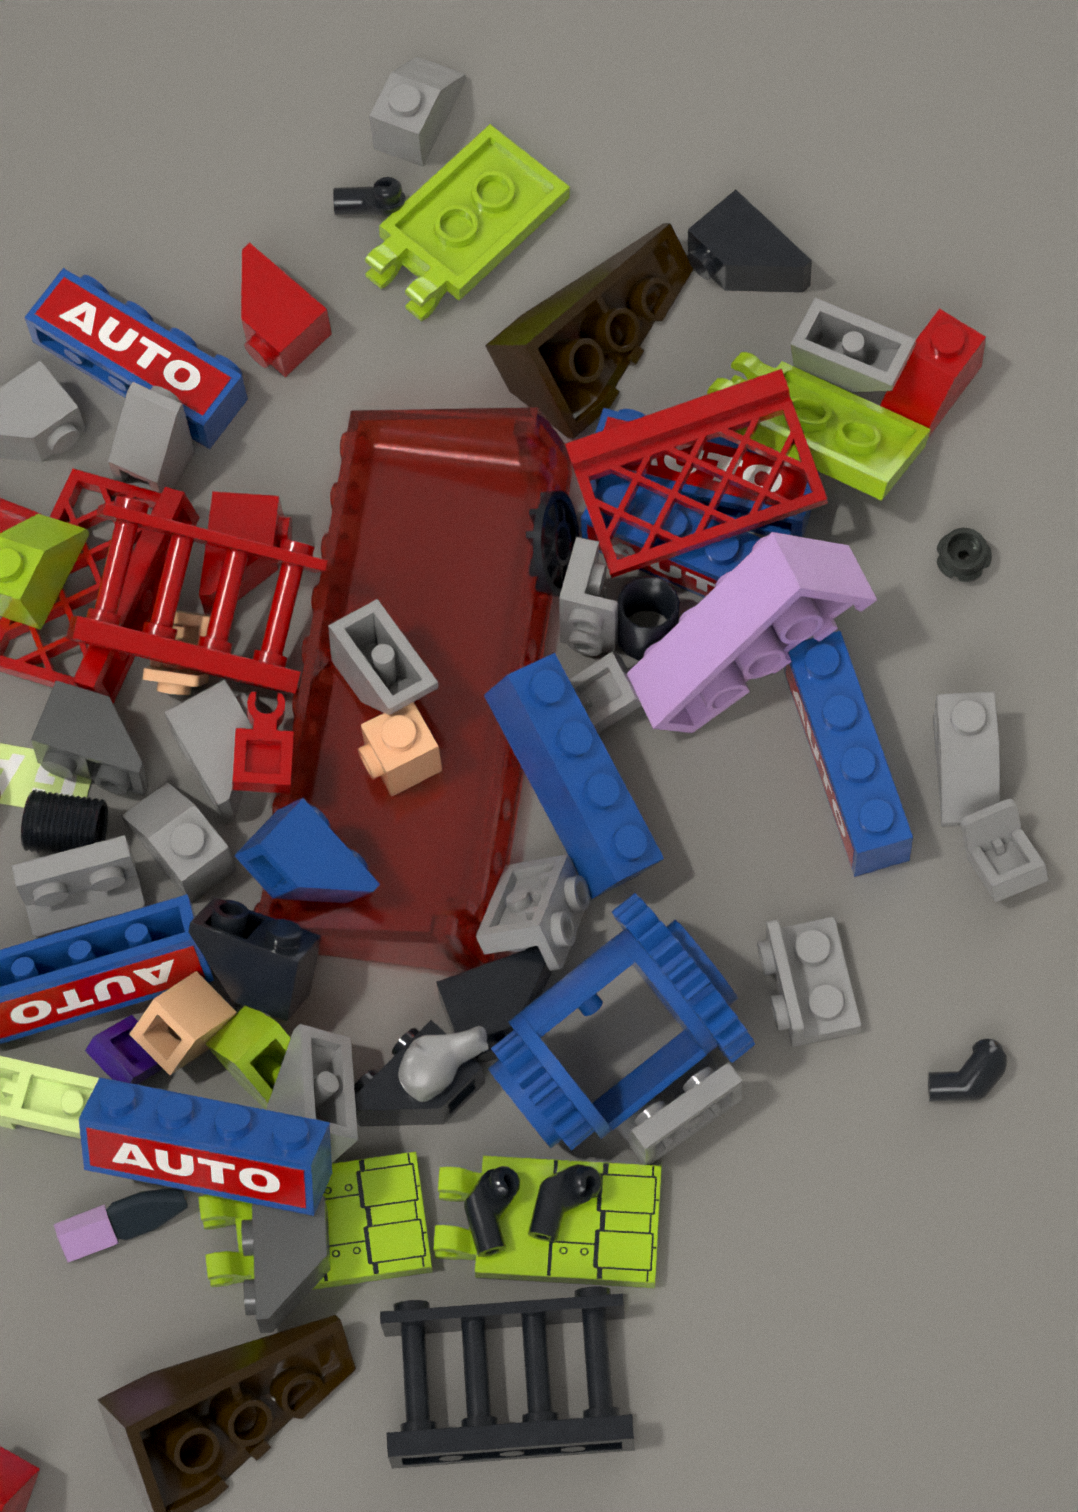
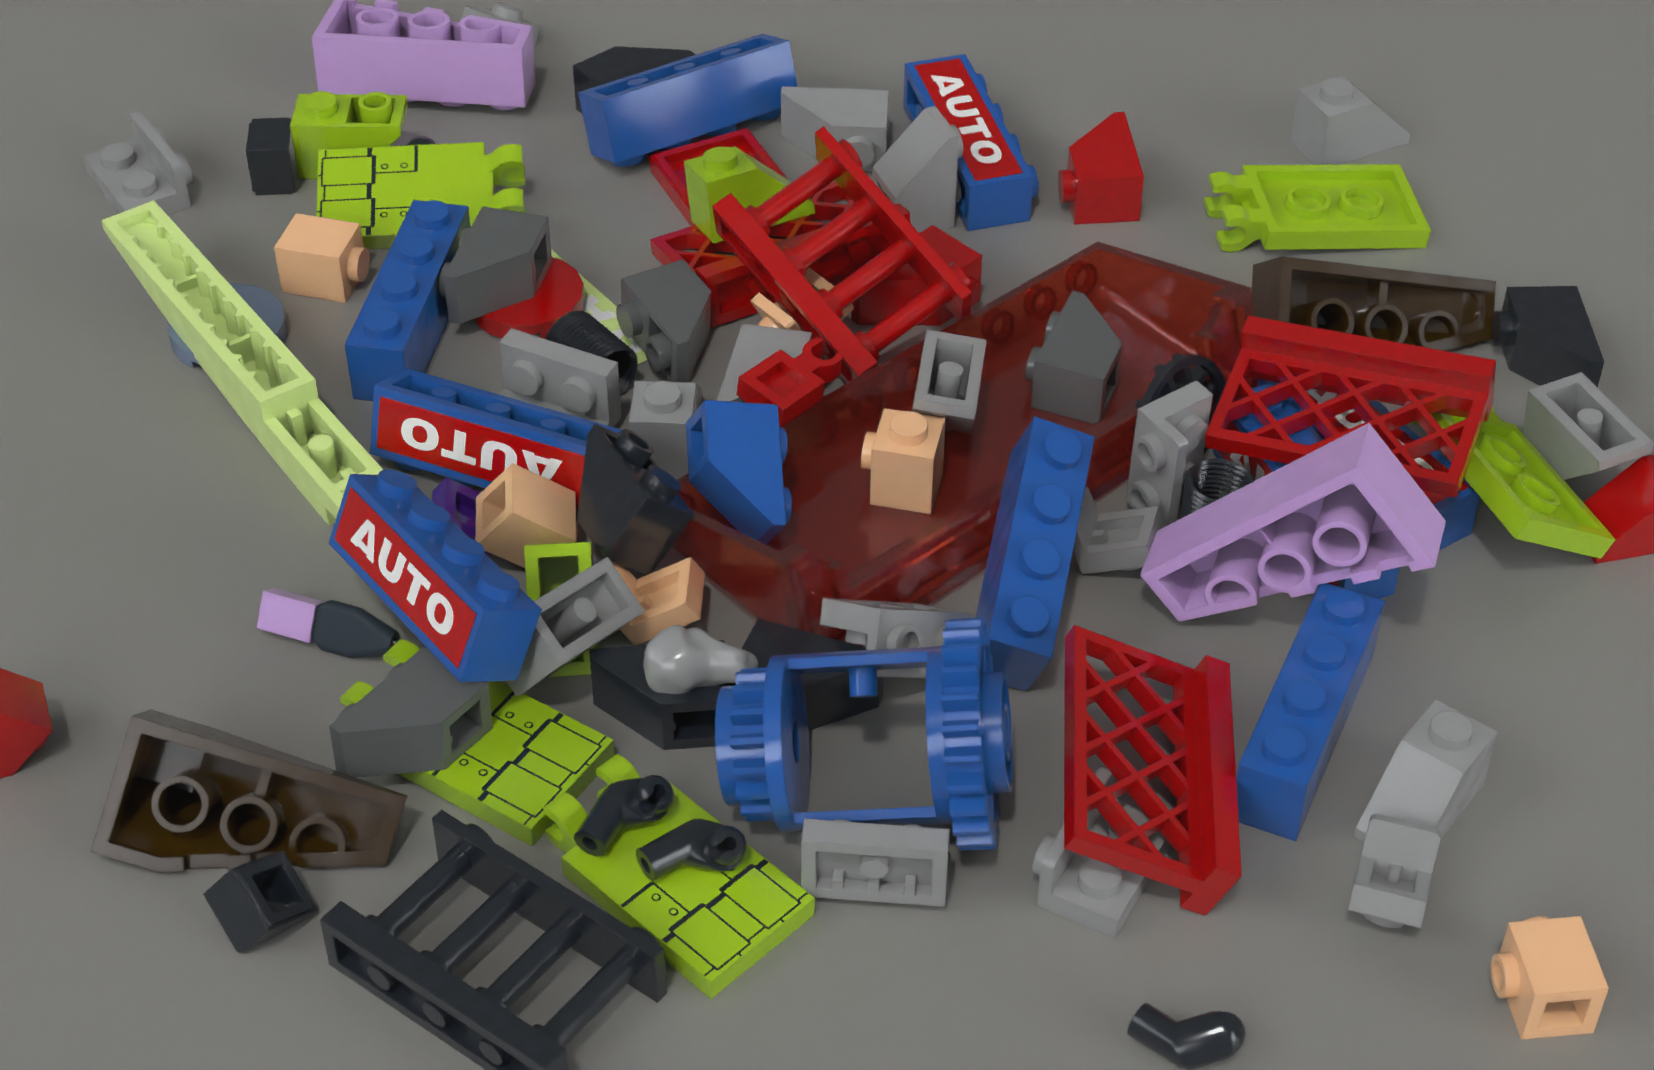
camera: 35 degrees right, 25 degrees down
black arm [333,177,406,216] -> none
pearl dark grey plate [937,528,992,582] -> none
none -> black slope [203,850,319,953]
none -> light nougat bracket [611,557,705,646]
none -> dark grey slope [1025,291,1123,425]
none -> red fence [1064,625,1242,916]

